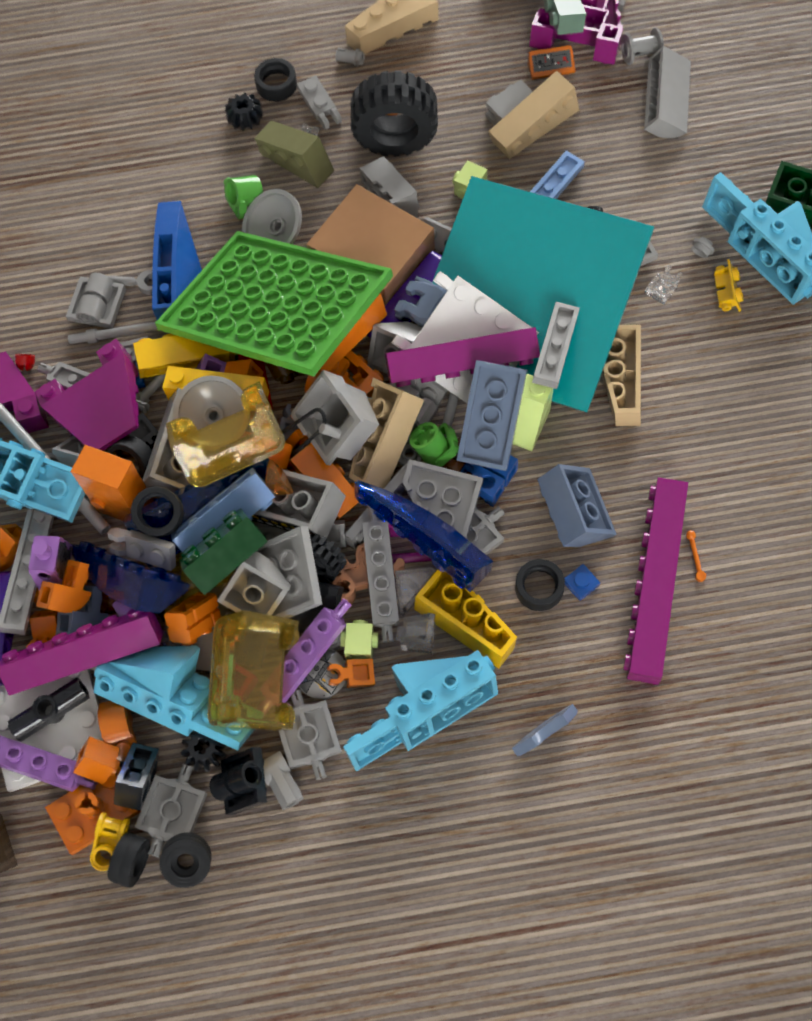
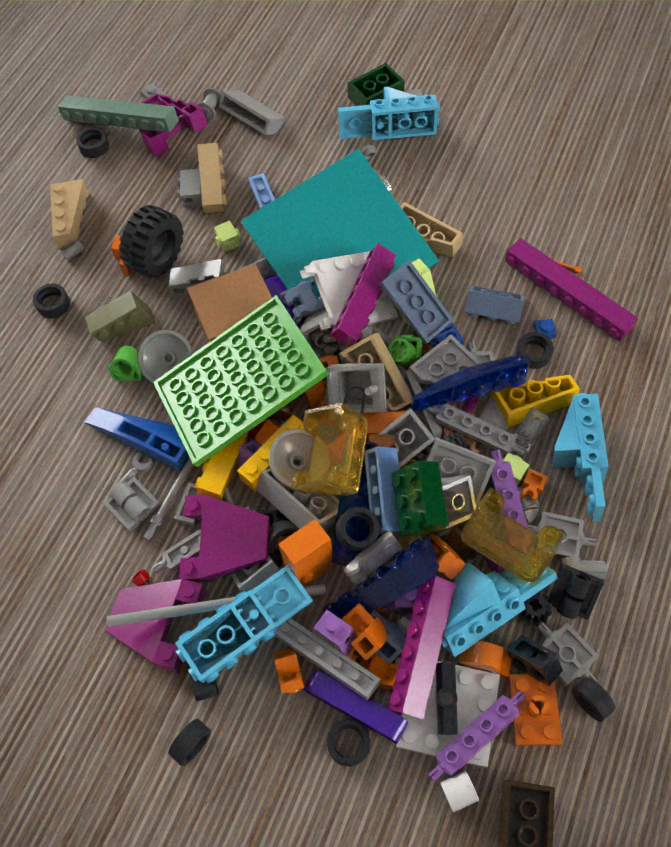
camera: 60 degrees left, 5 degrees down
orange brick [73,736,120,785] -> none
yellow piece [90,812,130,871] -> none
black tyre [159,832,212,888] -> none
black gear [225,92,263,131] -> none
light grey hinge [297,75,342,130] -> none
sand blue tile [512,704,578,756] -> none
slope [528,45,575,80] -> none
light grey plate [532,302,580,389] -> none
yellow hinge [714,259,744,312] -> none

